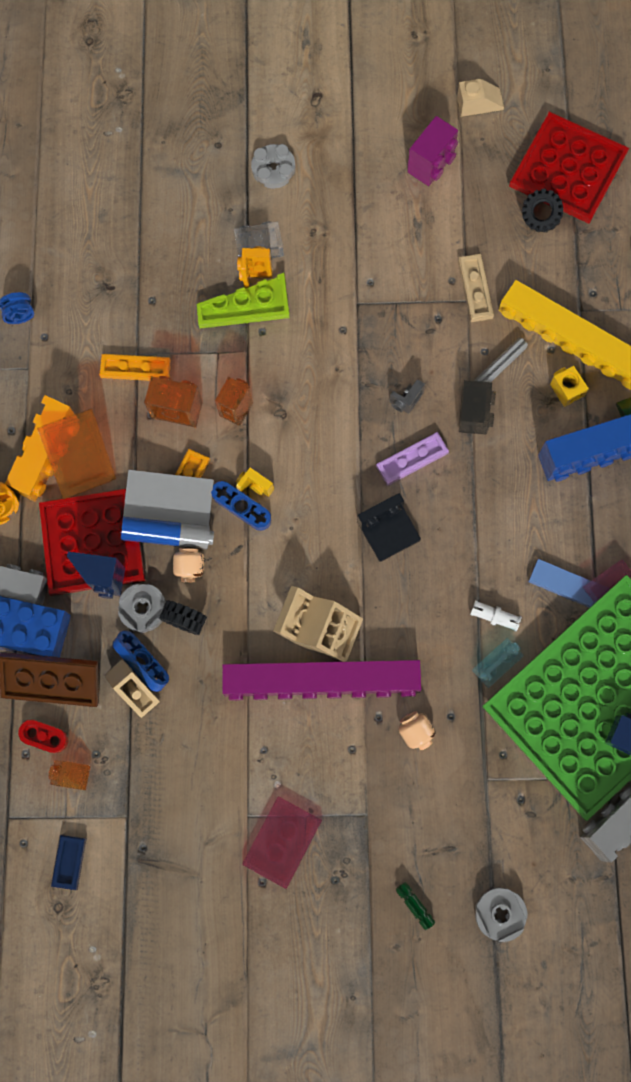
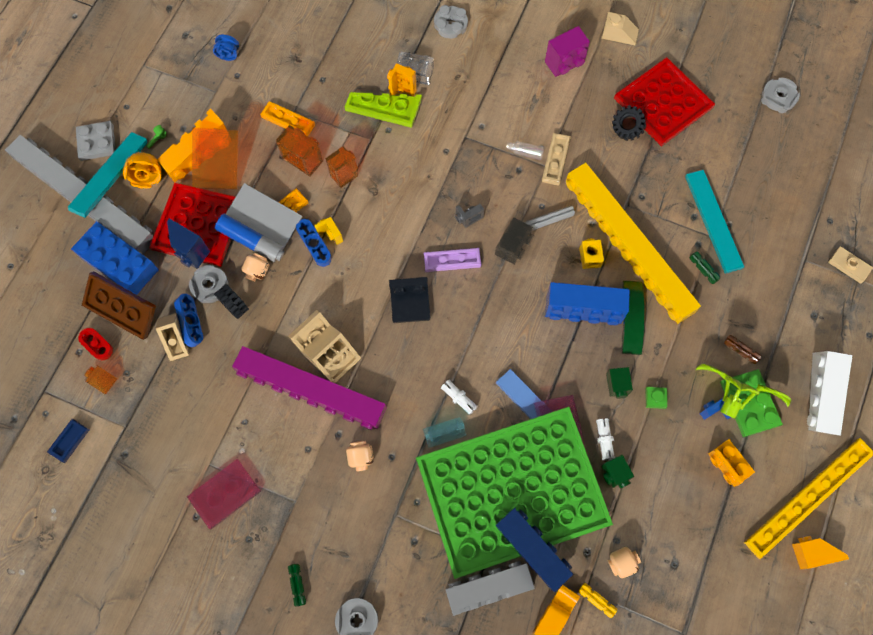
camera: 20 degrees right, 5 degrees down
none -> clear cylinder [508,141,544,160]

